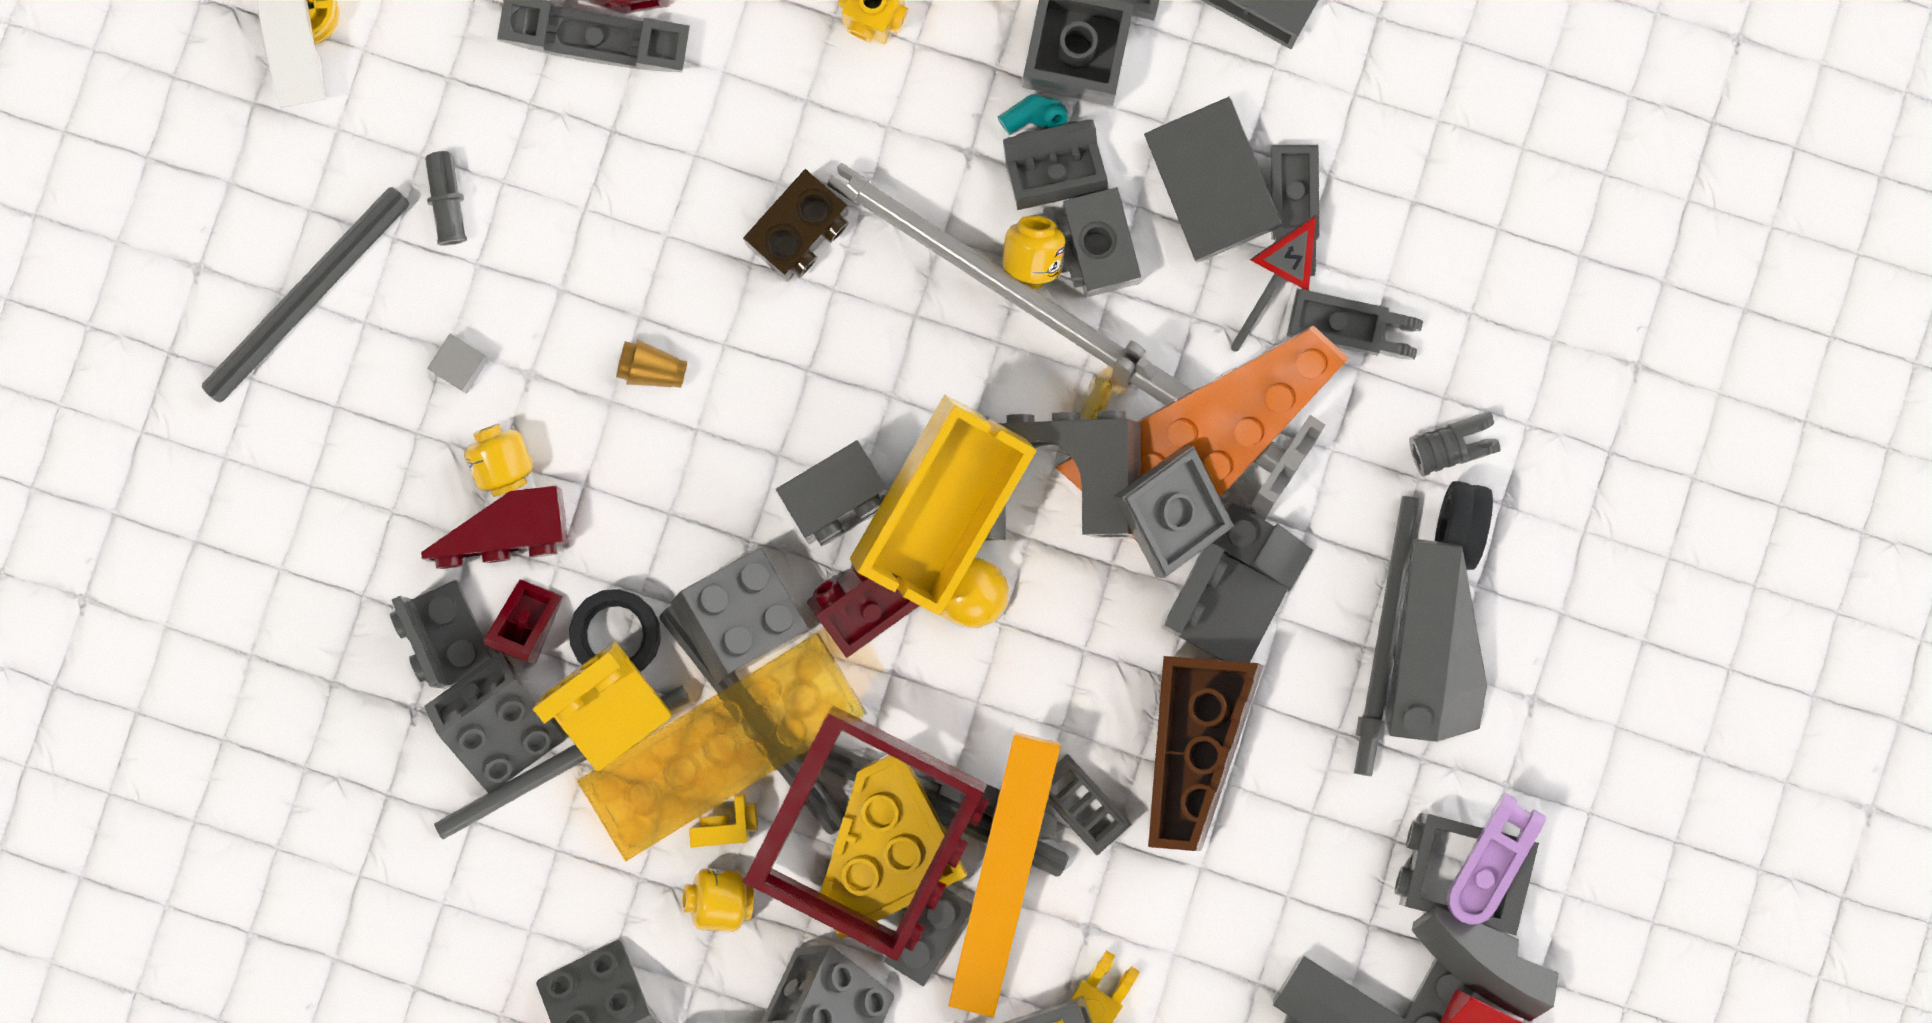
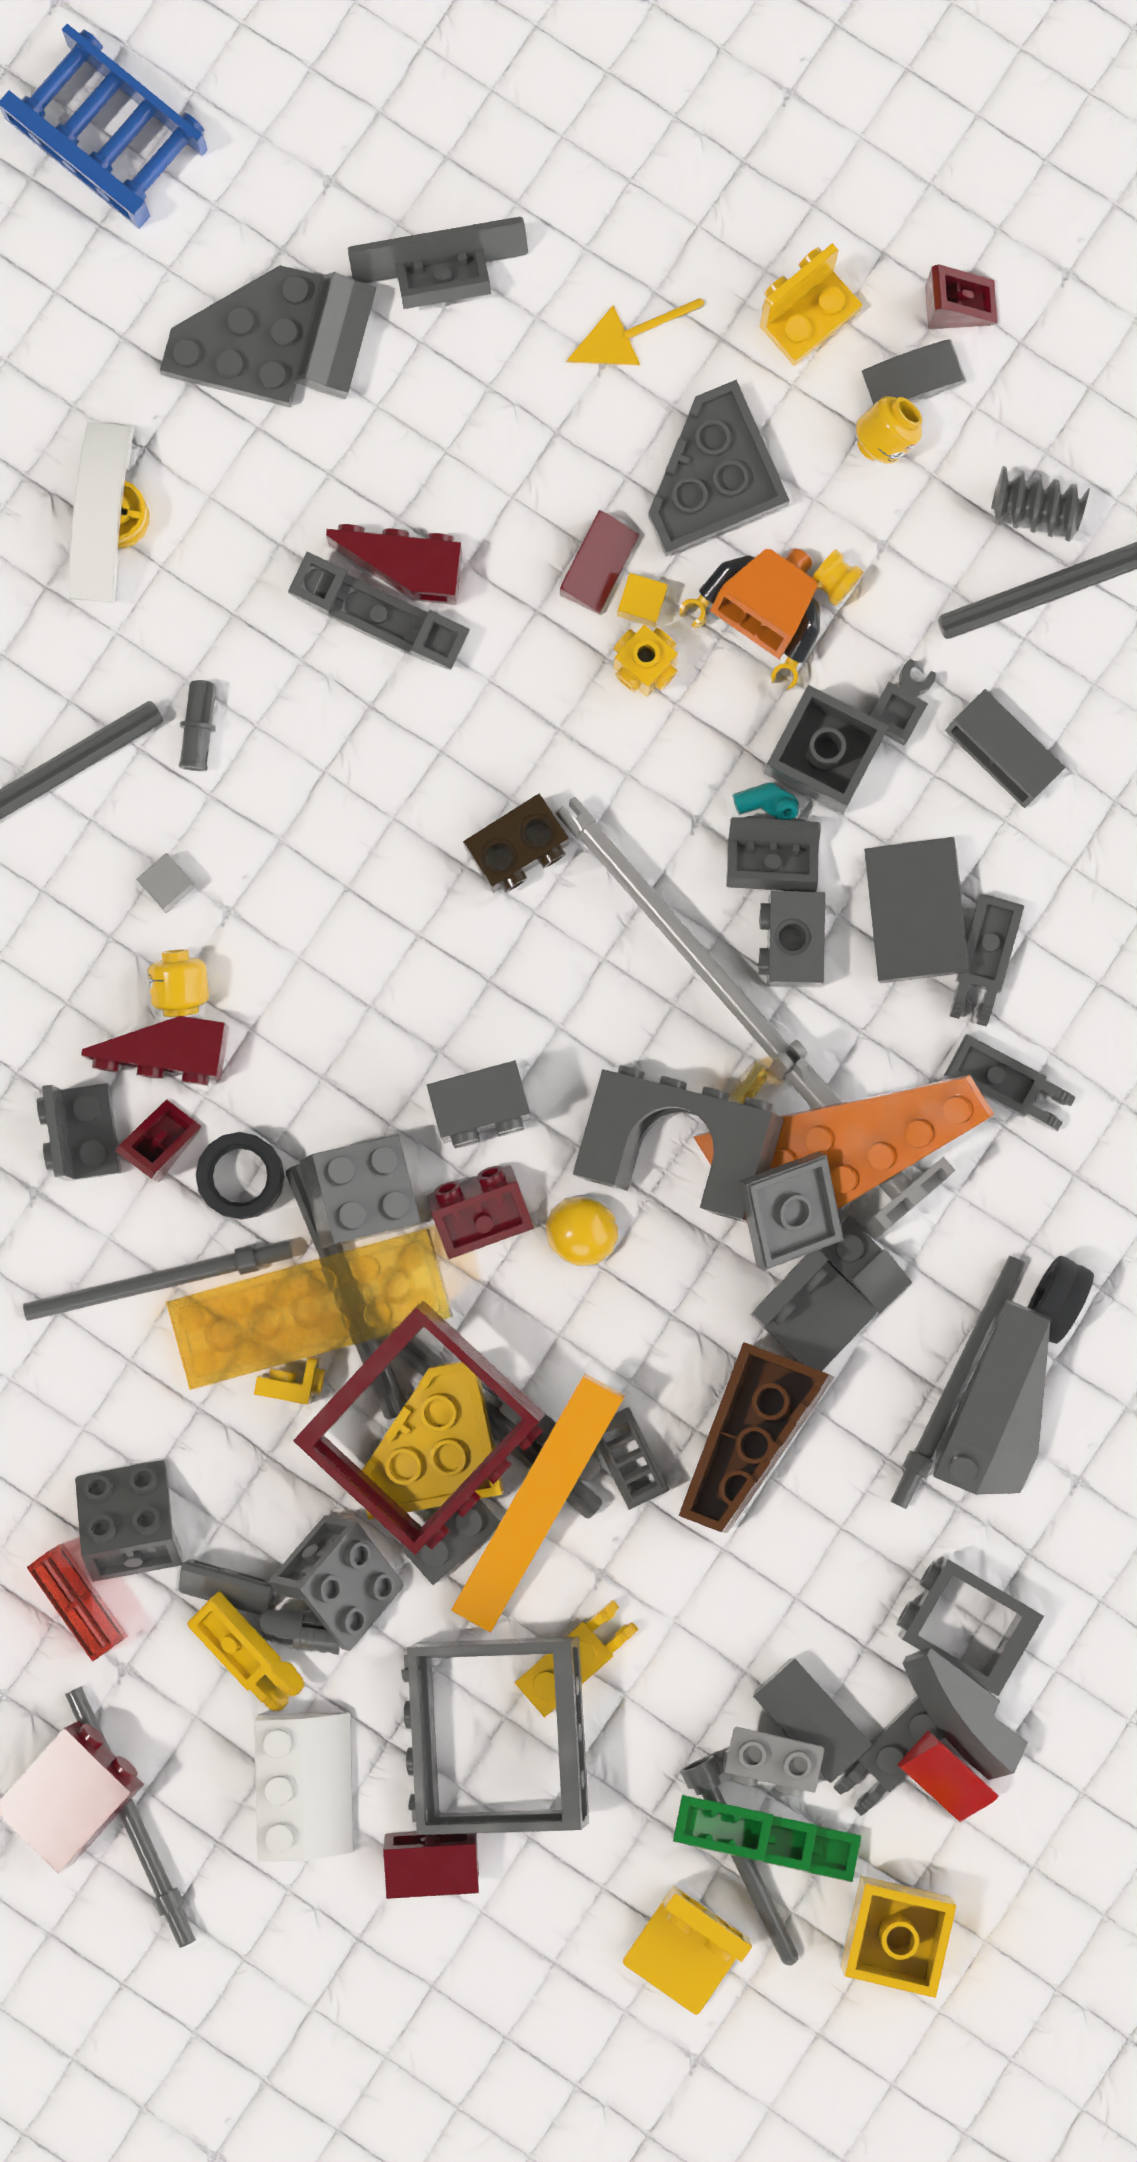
camera: 15 degrees right, 0 degrees up
dark grey bracket [424,651,564,793] -> none
yellow bracket [533,641,672,771] -> none
pearl gold cone [616,339,688,389] -> none
yellow head [682,868,754,932] -> none
yellow piece [849,394,1037,616] -> none
yellow head [1002,216,1066,289] -> none
piece [1231,215,1316,352] -> none
dark grey hinge [1409,411,1501,477] -> none
lavender plate [1447,792,1547,925] -> none

